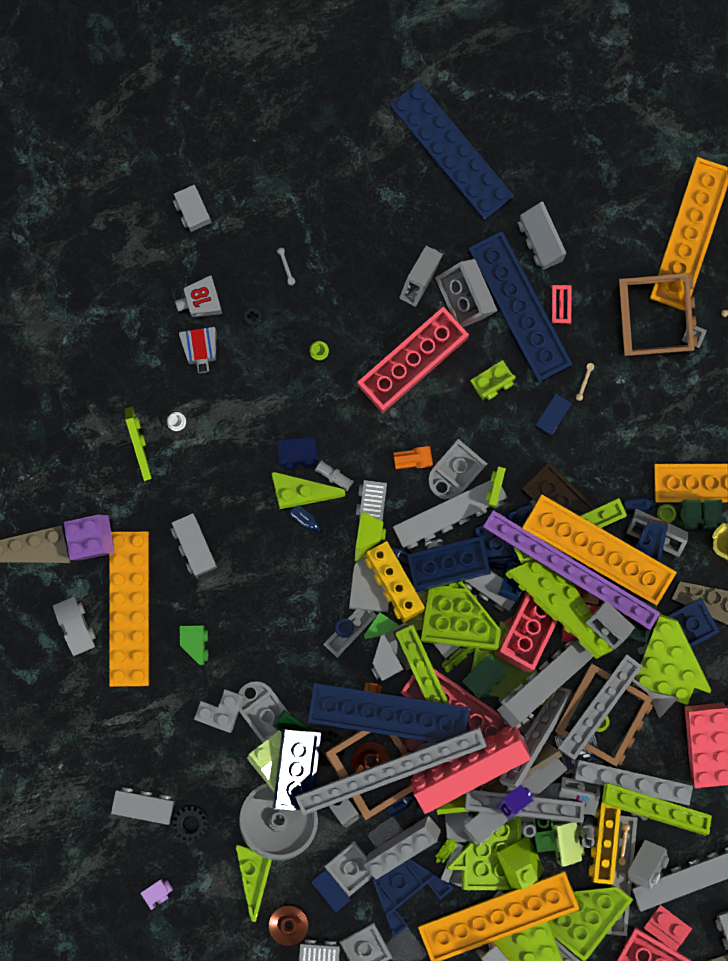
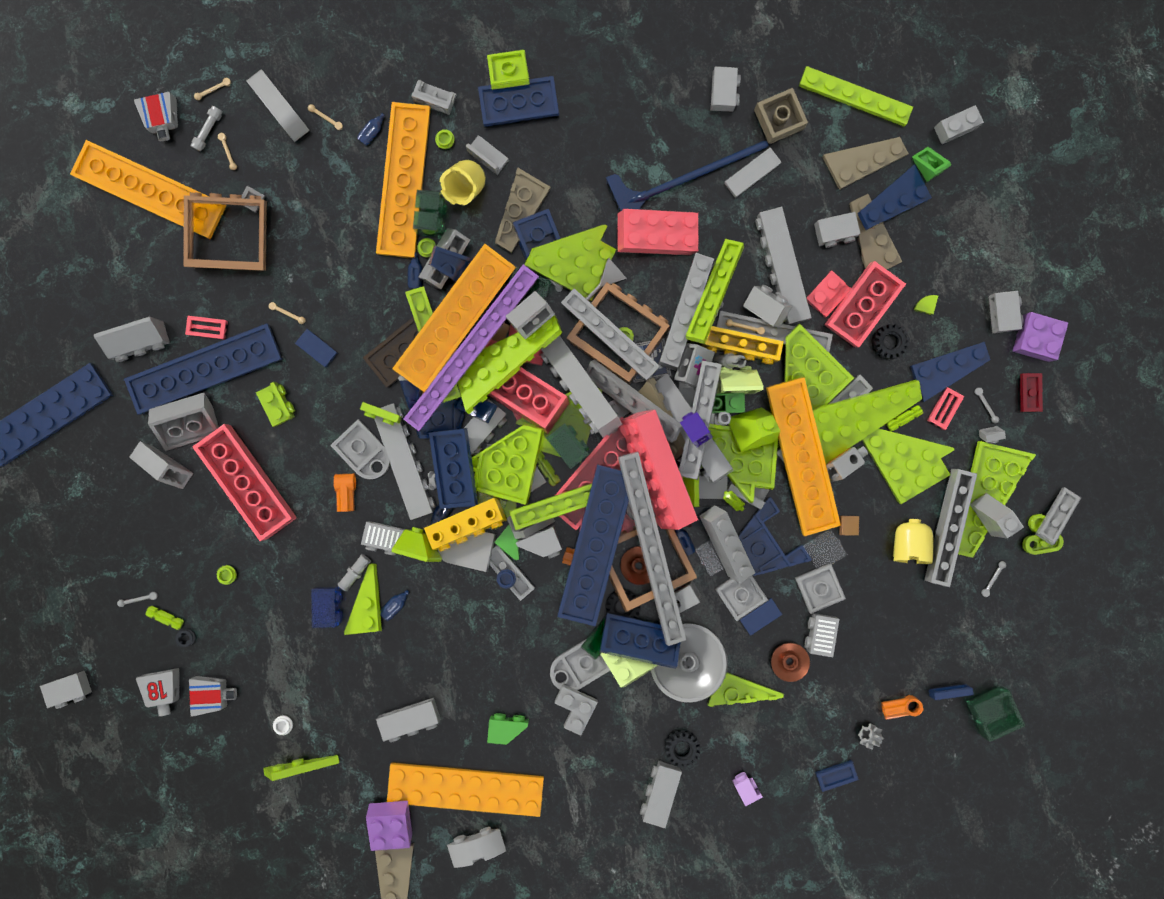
camera: 85 degrees left, 5 degrees up
none -> lime axle [145,606,184,630]

